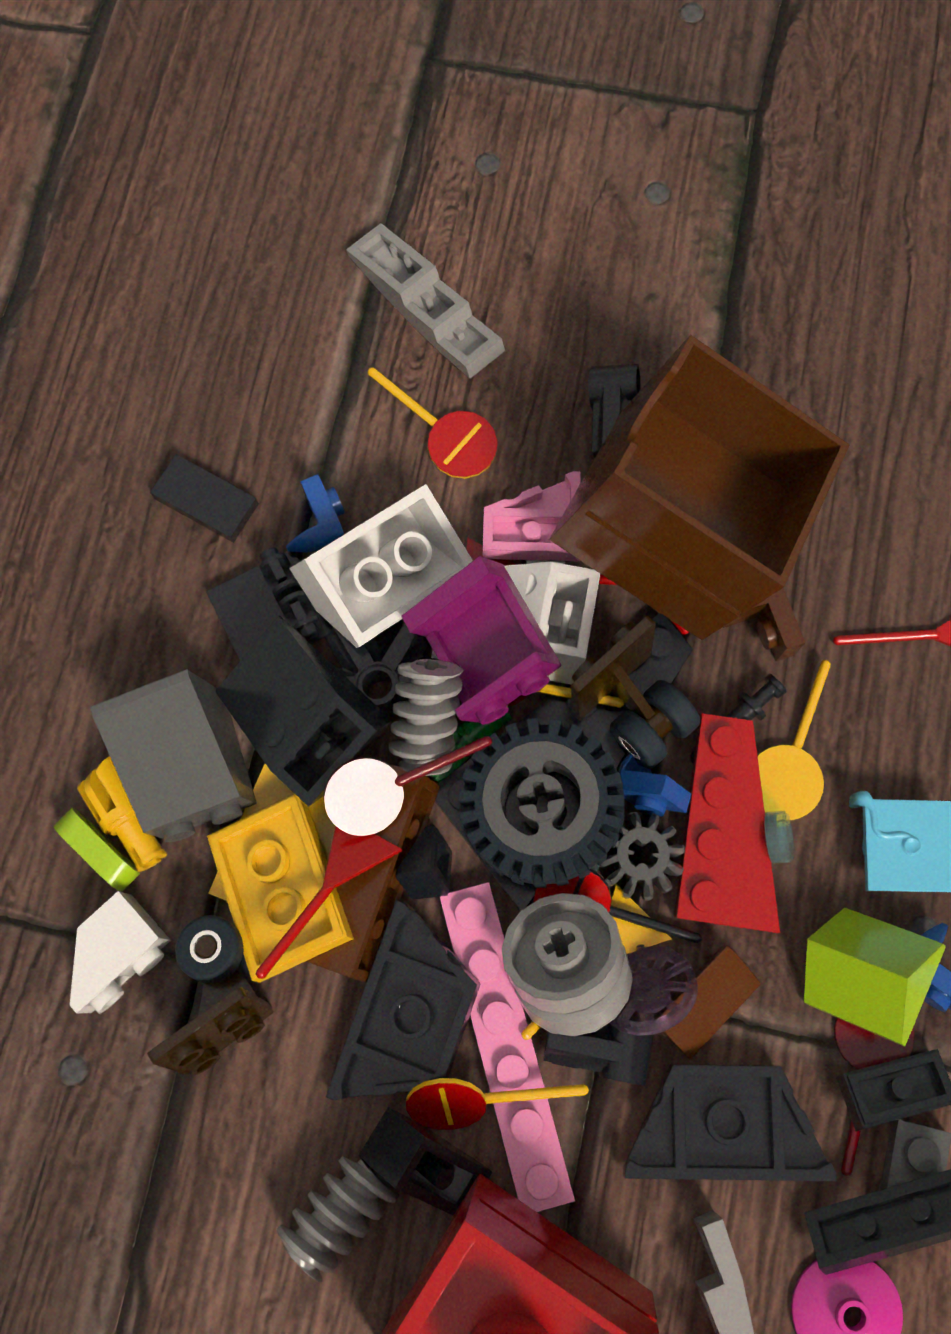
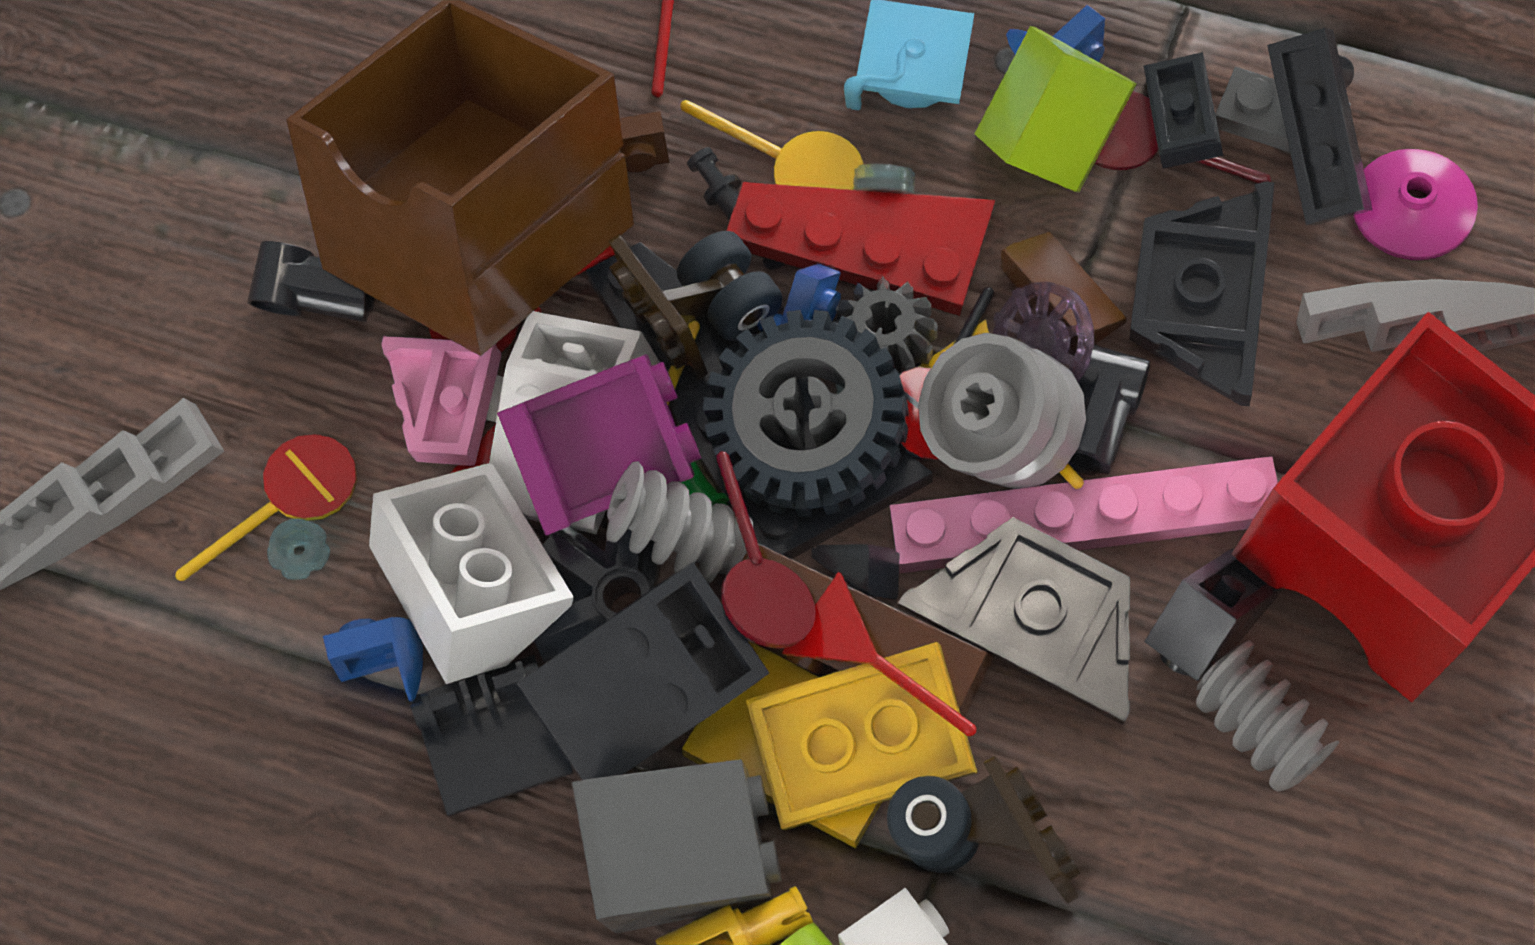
camera: 75 degrees left, 10 degrees down
black tile [150,454,259,543] -> none
red piece [406,1078,589,1130] -> none
none -> clear light blue plate [267,519,330,580]

